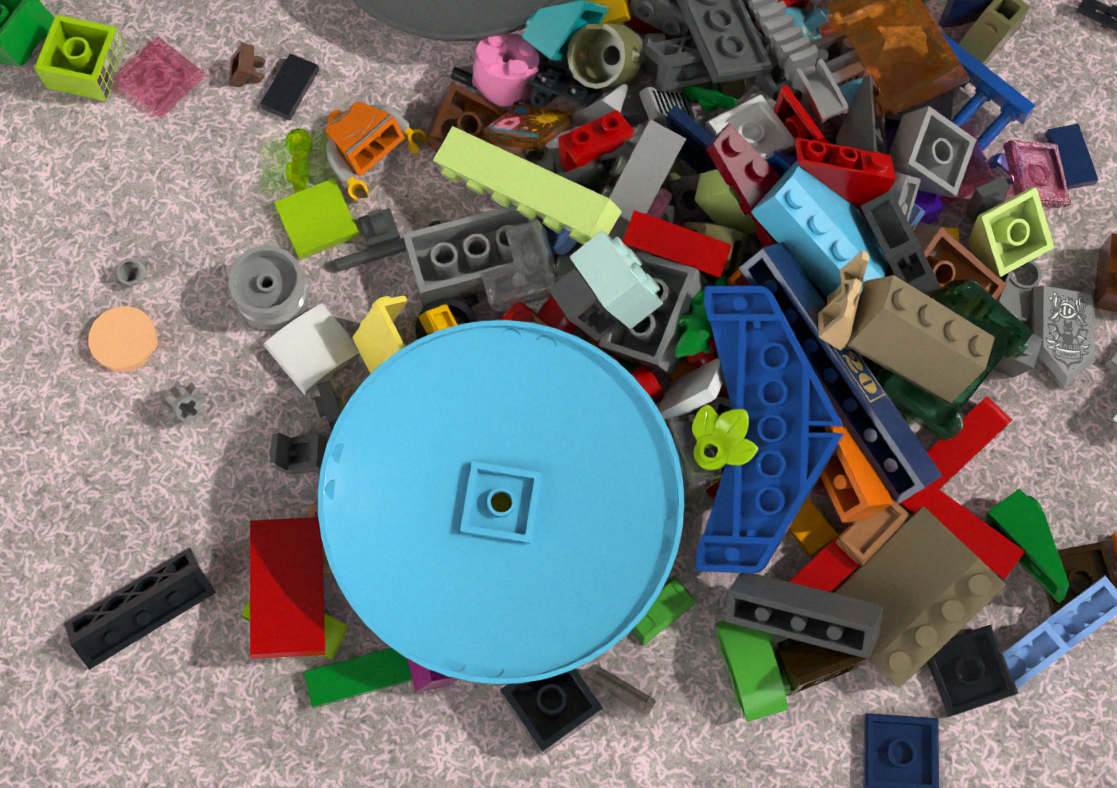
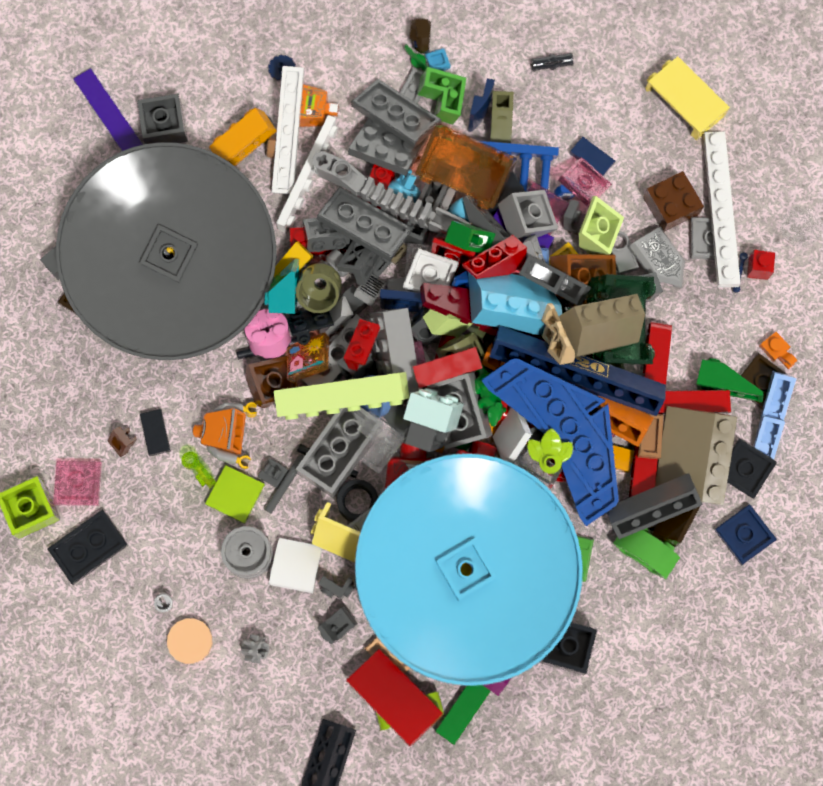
camera: 40 degrees left, 5 degrees up
yellow tile [418,304,457,335] -> none
clear smoke tile [585,664,656,717] -> none
green piece [683,85,738,112] -> none
none -> black tile [47,509,128,585]
none -> green slope [445,221,496,253]

